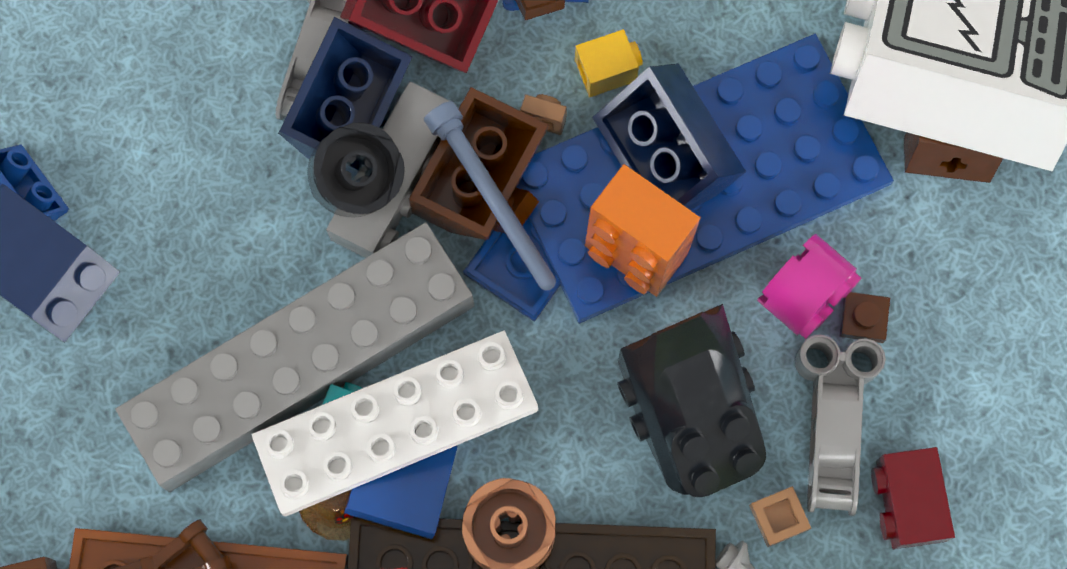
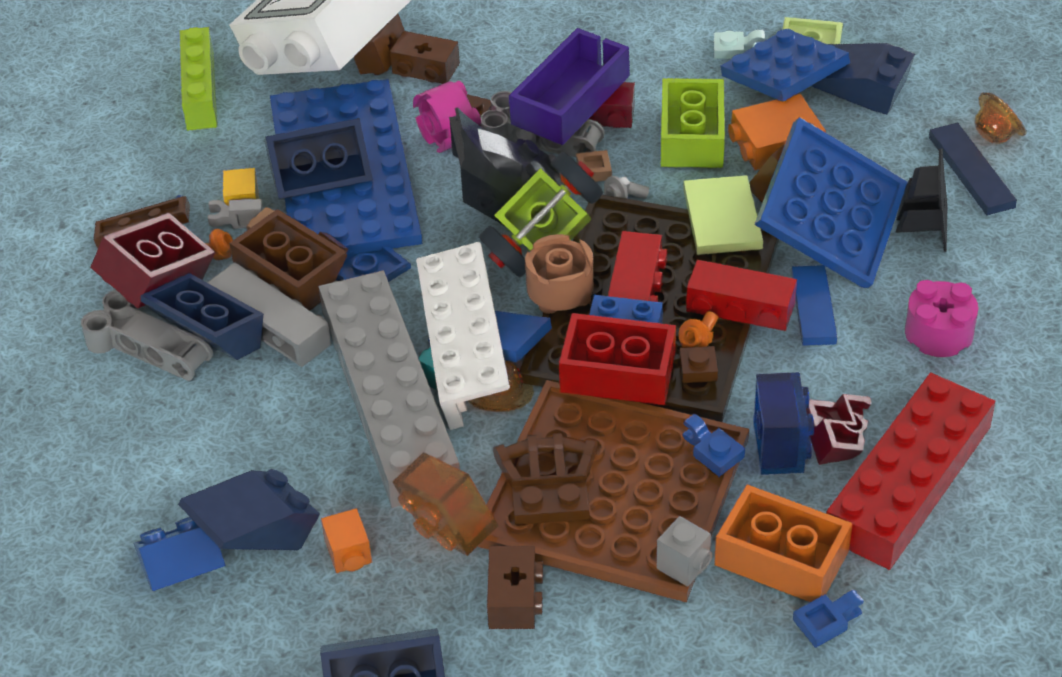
camera: 75 degrees left, 30 degrees down
black brick [307,123,405,218] -> none
sand blue piece [424,101,556,290] -> none
orange brick [585,164,701,297] -> none
none -> orange plate [205,228,233,260]
none -> light grey plate [207,199,263,229]
none -> orange brick [321,508,372,573]
none -> reddish brown brick [390,31,460,84]
none -> clear orange brick [392,452,498,556]
none -> brick [479,152,604,277]
none -> dark purple piece [509,28,630,145]

